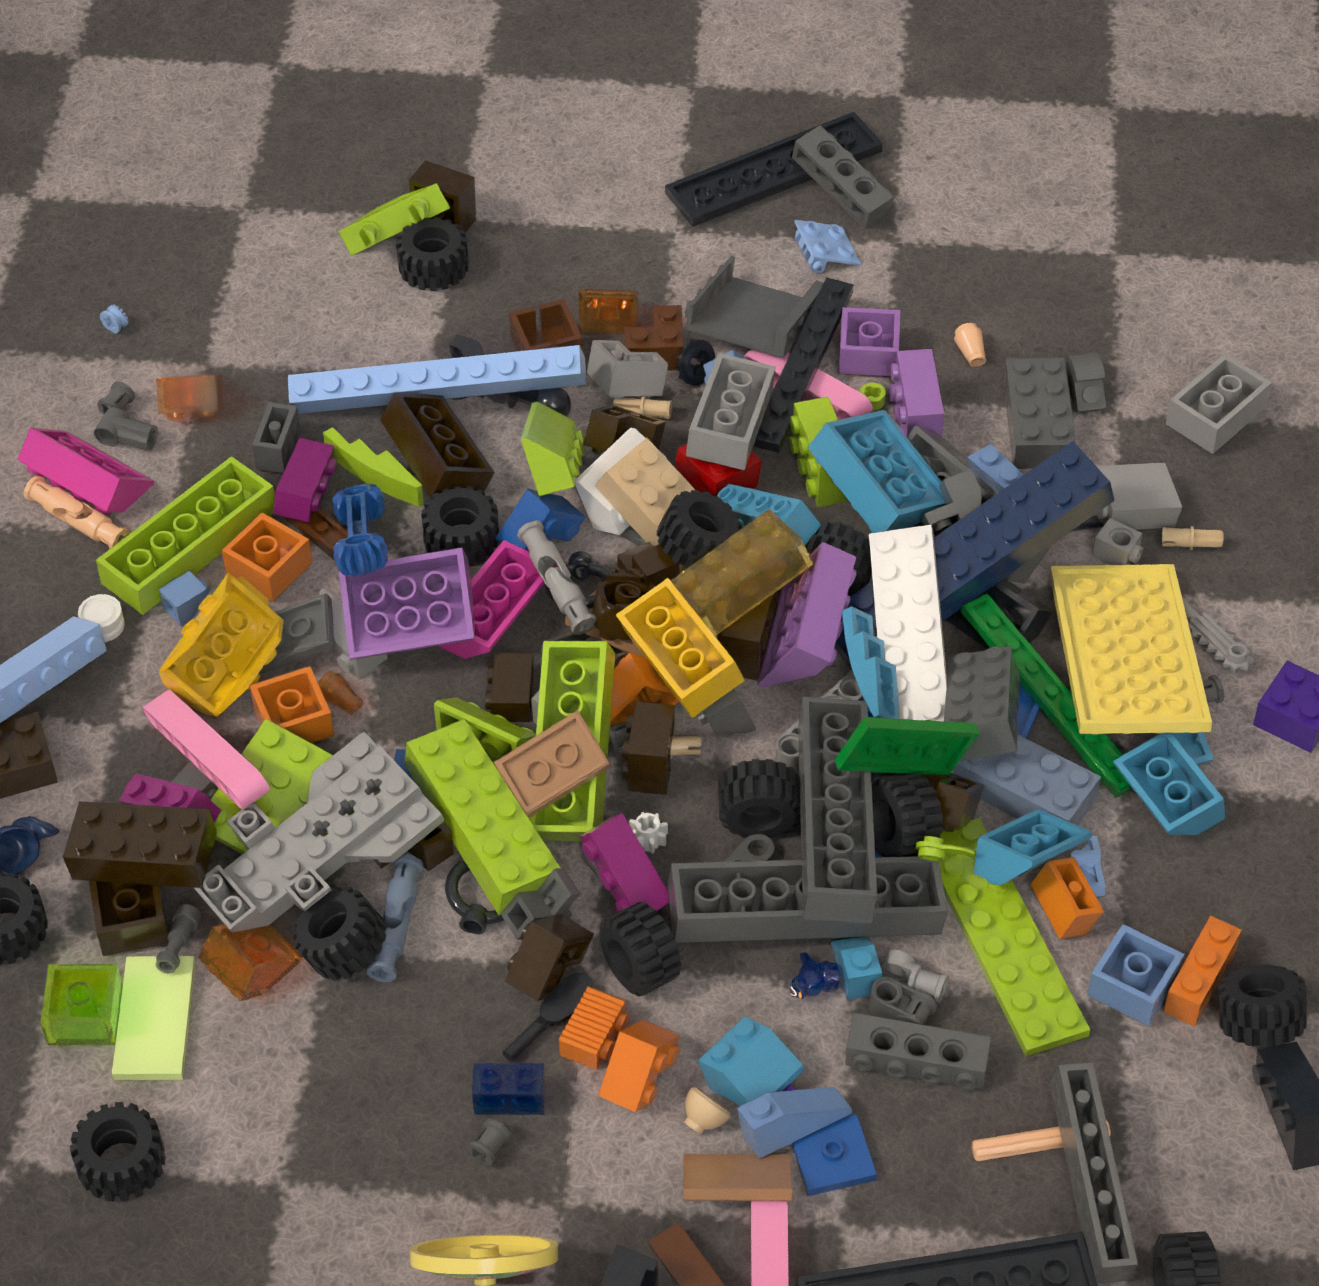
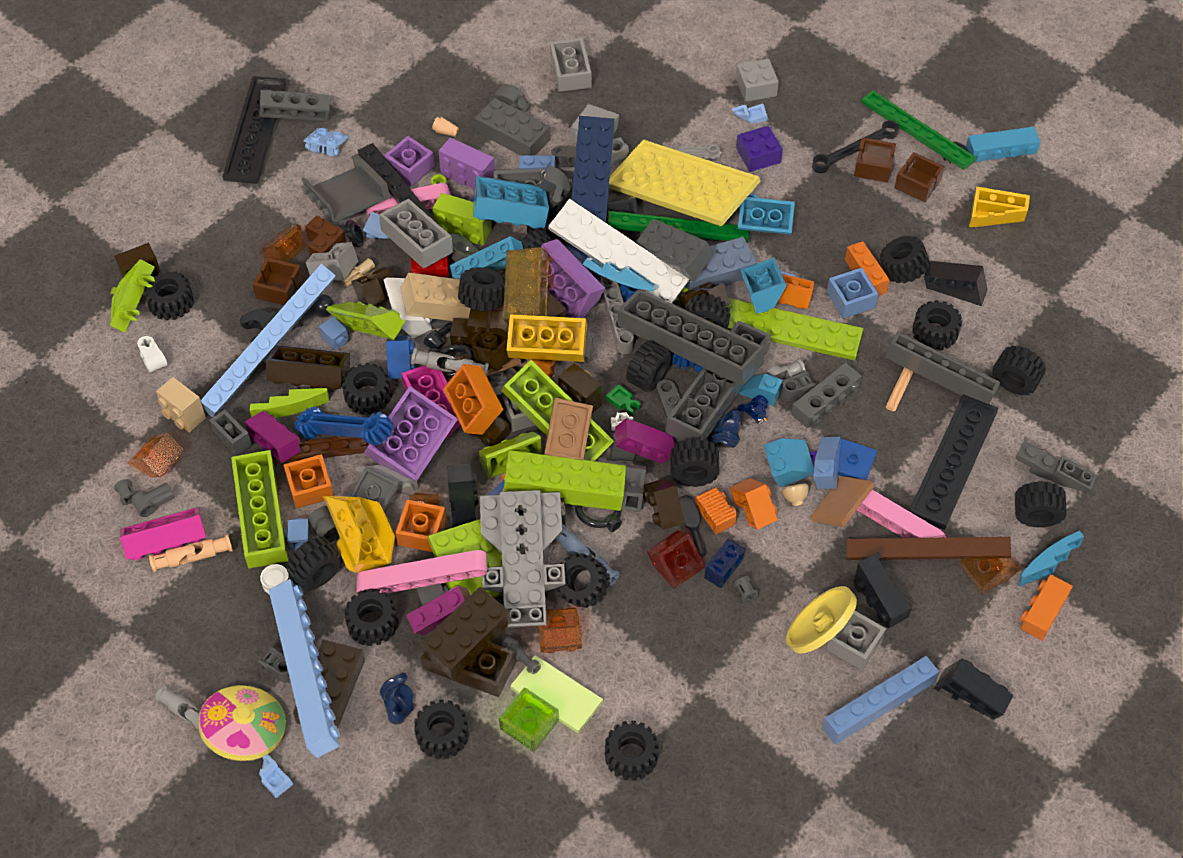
camera: 55 degrees left, 5 degrees up
light blue bush [100,305,129,334] -> none
green plate [834,717,980,775] -> none
lime plate [916,836,976,862] -> none
tan axle [1162,526,1224,550] -> none
none -> white piece [137,336,167,373]
none -> tan brick [156,377,206,433]
none -> black tyre [286,537,342,591]
none -> medium blue brick [319,317,349,350]
none -> black tyre [344,589,398,646]
none -> black bar [423,323,452,349]
none -> orange brick [443,364,503,435]
none -> black wedge [447,464,479,528]
none -> dark grey piece [450,233,480,262]
none -> green plate [606,385,641,416]
none -> clear red slope [646,530,705,589]
none -> dark blue hair [711,409,741,448]
none -> black tyre [912,300,962,351]

